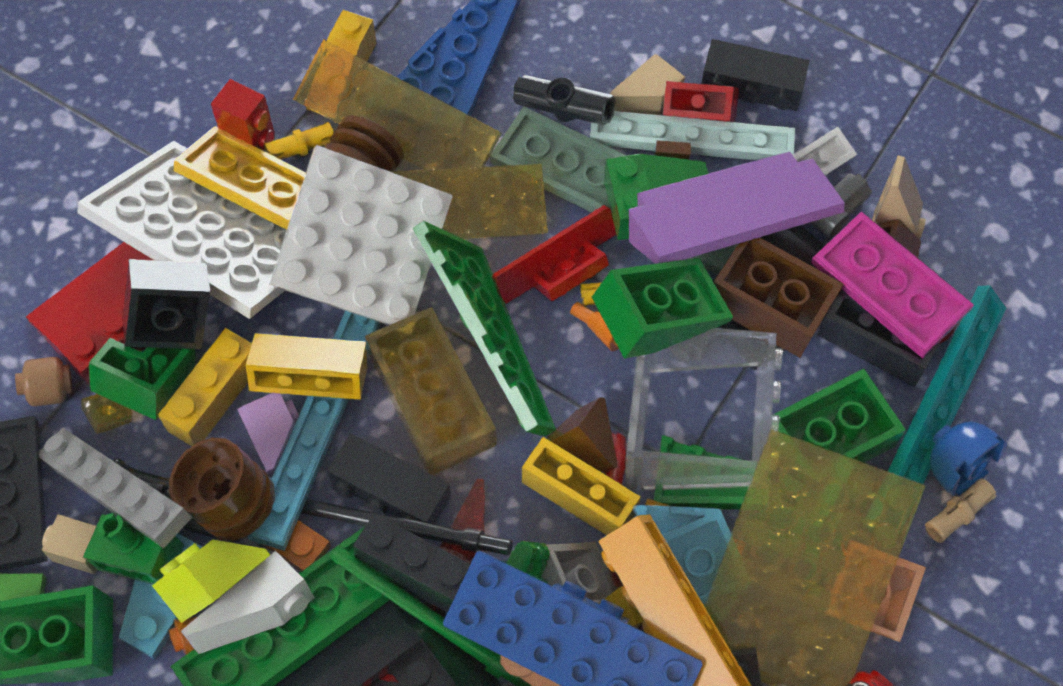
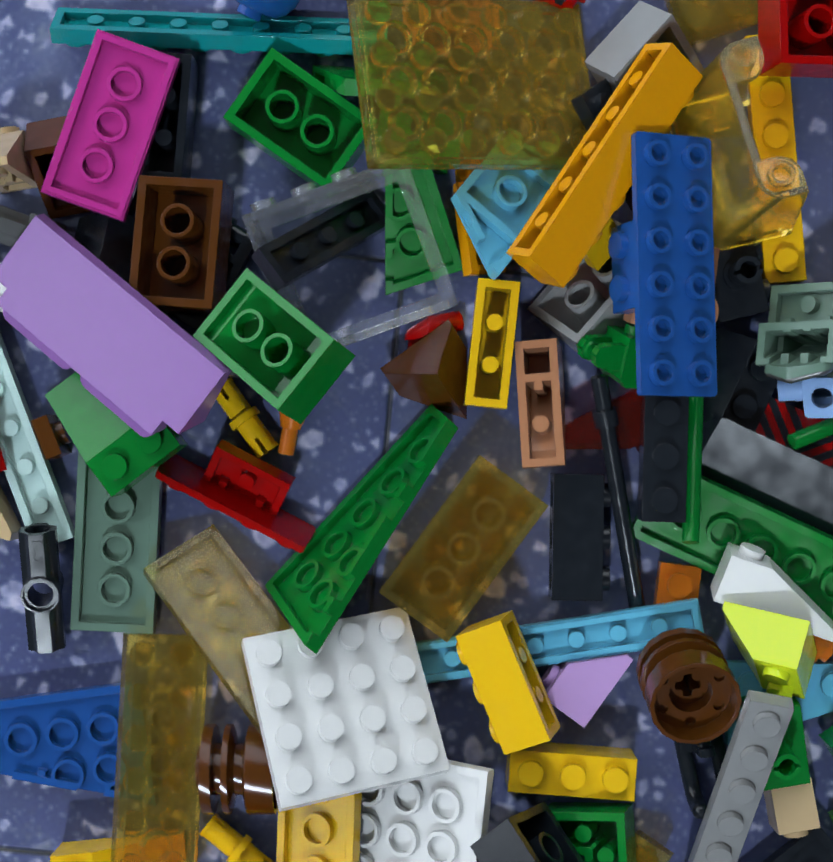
camera: 115 degrees left, 25 degrees up
none -> black plate [251,188,385,292]
none -> nougat slope [514,338,566,469]

